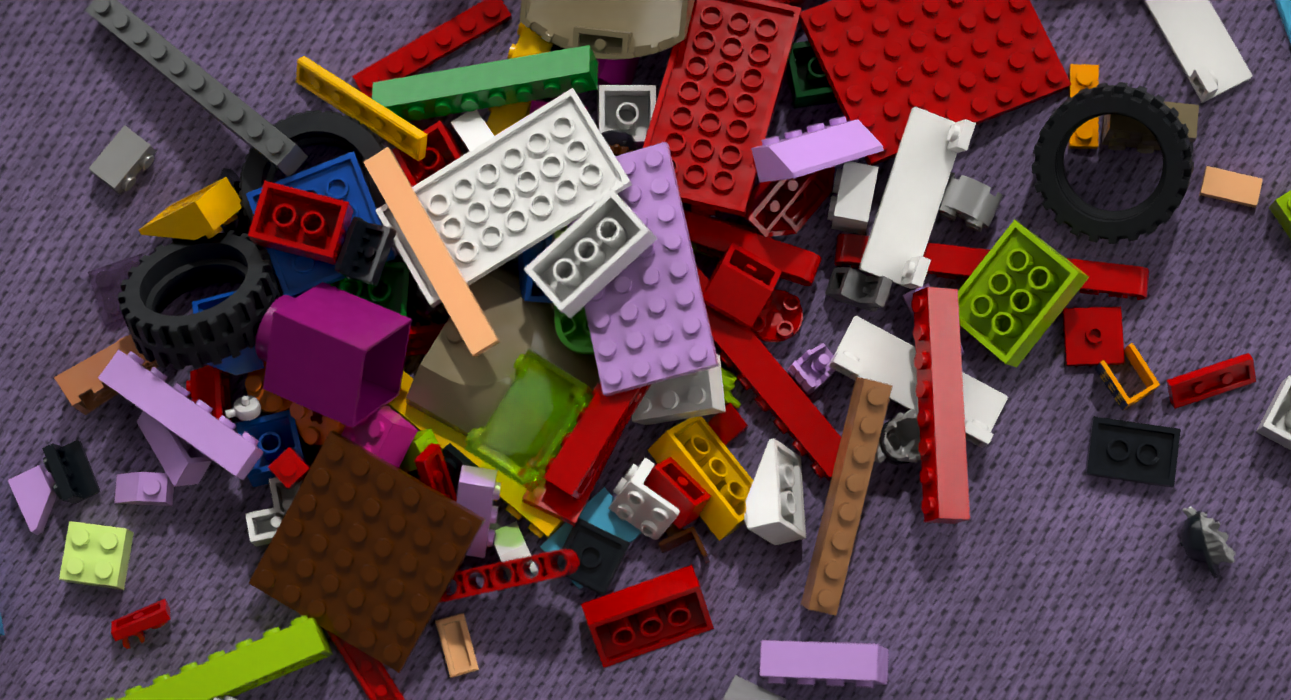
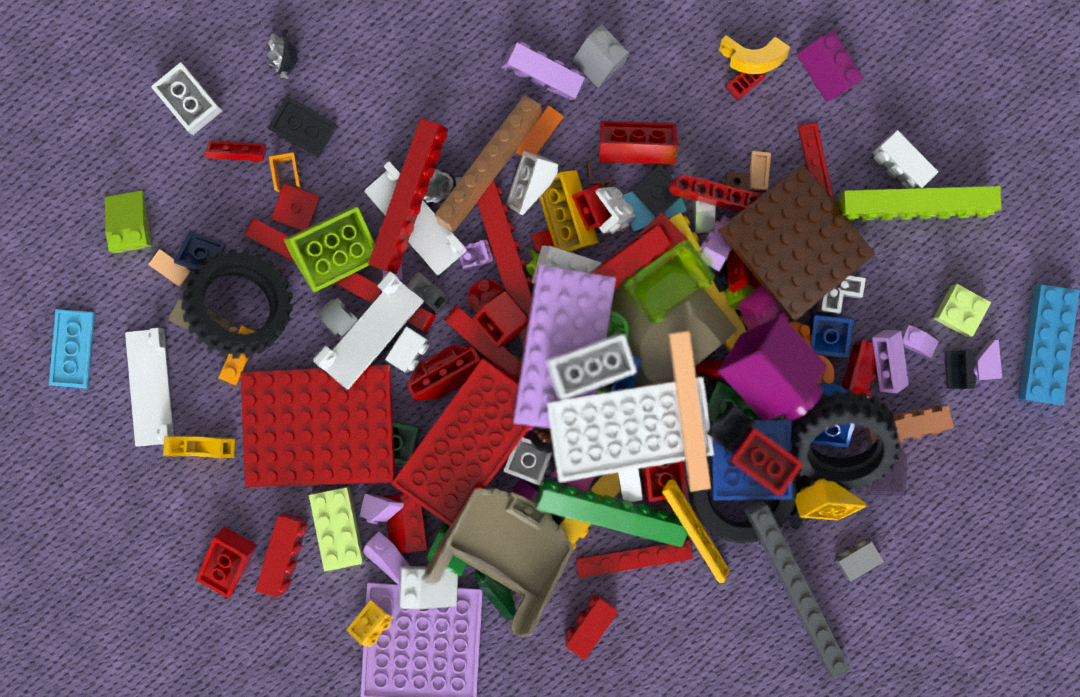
camera: 170 degrees left, 10 degrees up
lavender brick [98,350,264,480] -> none
red plate [111,598,171,649] -> none
white piece [224,396,261,421] -> none
red brick [268,447,310,490] -> none
lavender slope [751,116,884,182] -> none
none -> dark blue slope [174,231,226,271]
none -> orange tile [515,106,564,157]
none -> reddish brown brick [721,172,750,191]

